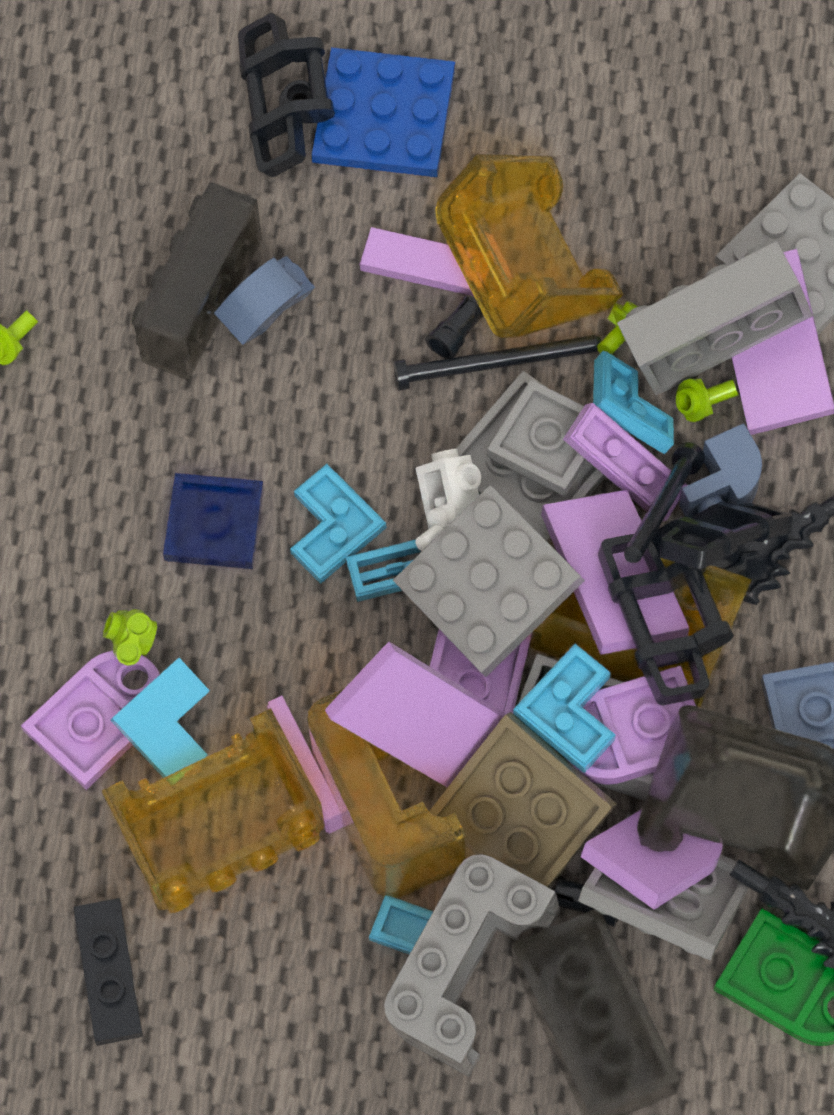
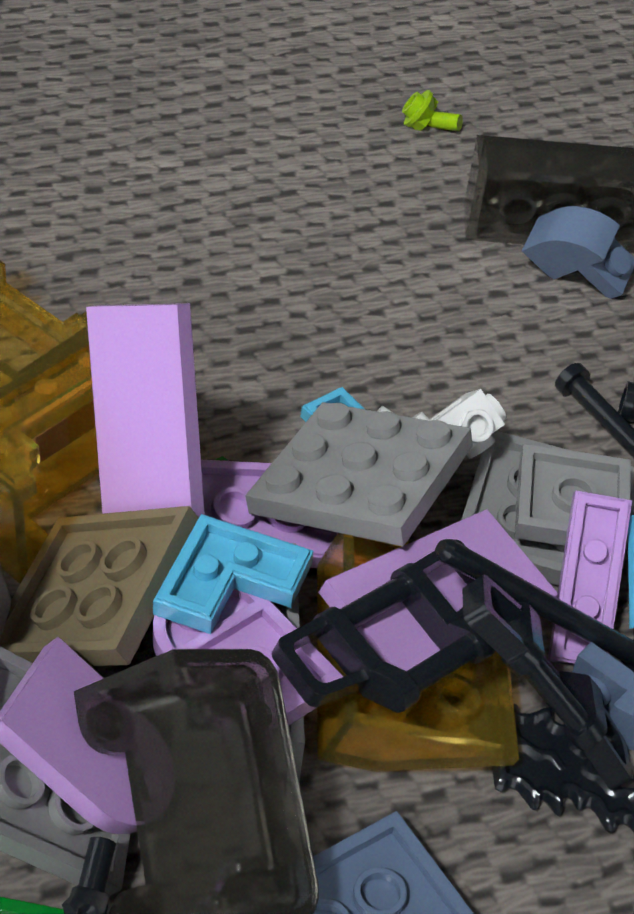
camera: 60 degrees right, 20 degrees down
lavender tile [21,651,160,790] -> none
lime plate [103,609,157,666] -> none
medium azure tile [110,658,210,788] -> none
clear blue plate [163,473,264,569] -> none
medium azure tile [290,464,387,584] -> none

